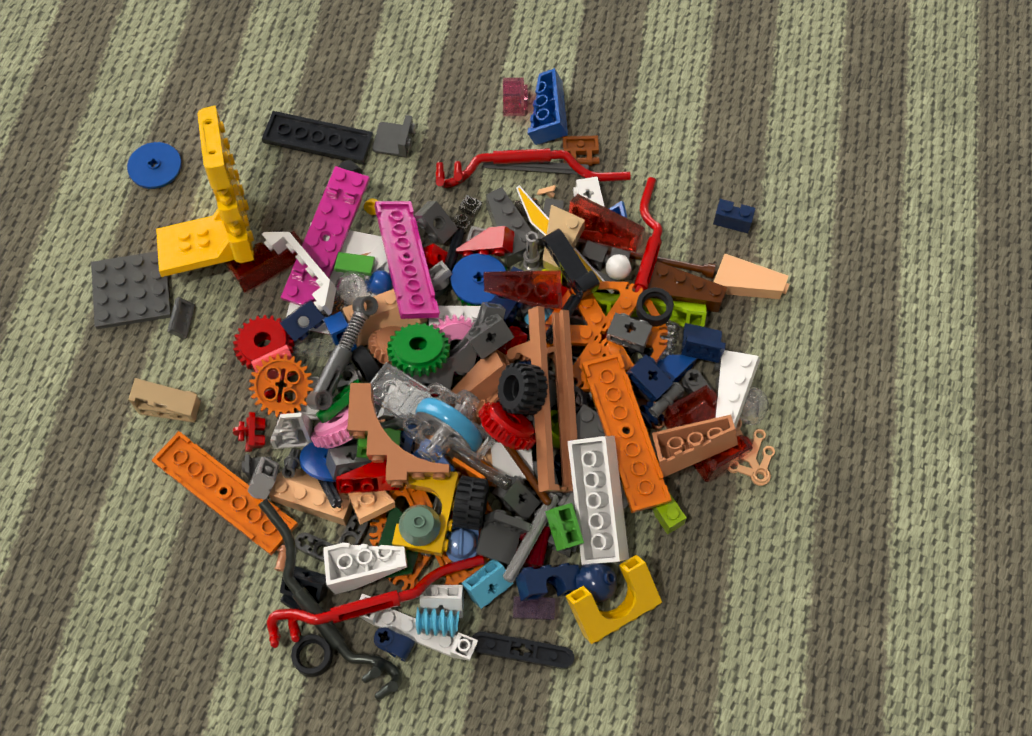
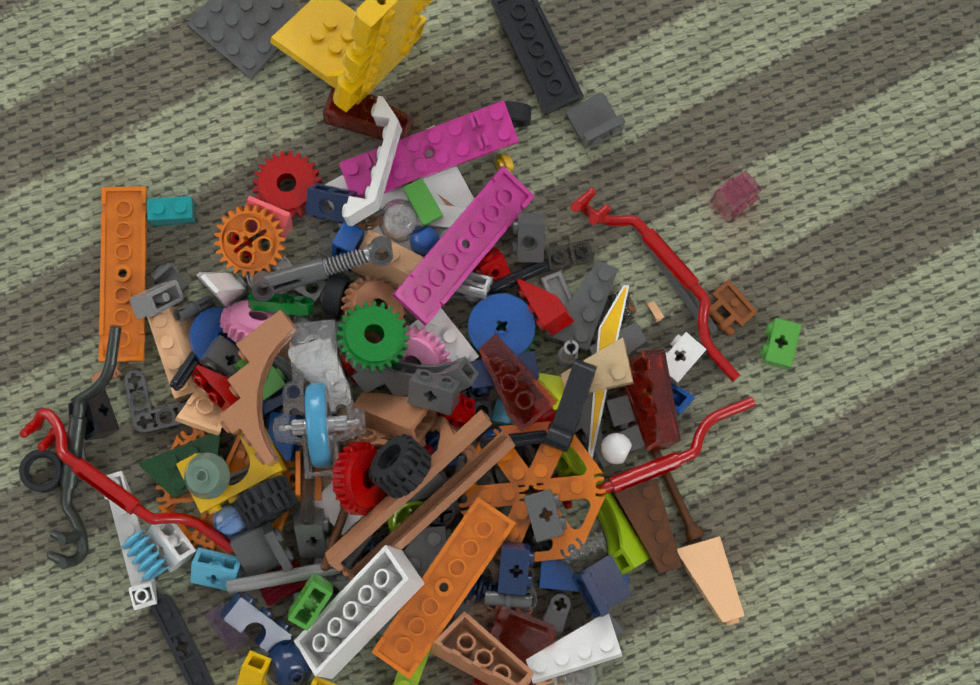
camera: 45 degrees right, 15 degrees up
tan wedge [128,378,201,423] -> none
dark grey plate [167,297,195,339] -> none
red hips [233,412,265,452] -> none
white wedge [323,543,407,594] -> none
dark blue piece [374,627,415,662] -> none
blue wedge [527,68,568,145] -> none
black tyre [636,287,674,327] -> none
dark blue brick [713,199,756,234] -> none
none -> teal brick [147,196,196,226]
none -> bright green brick [760,318,801,370]

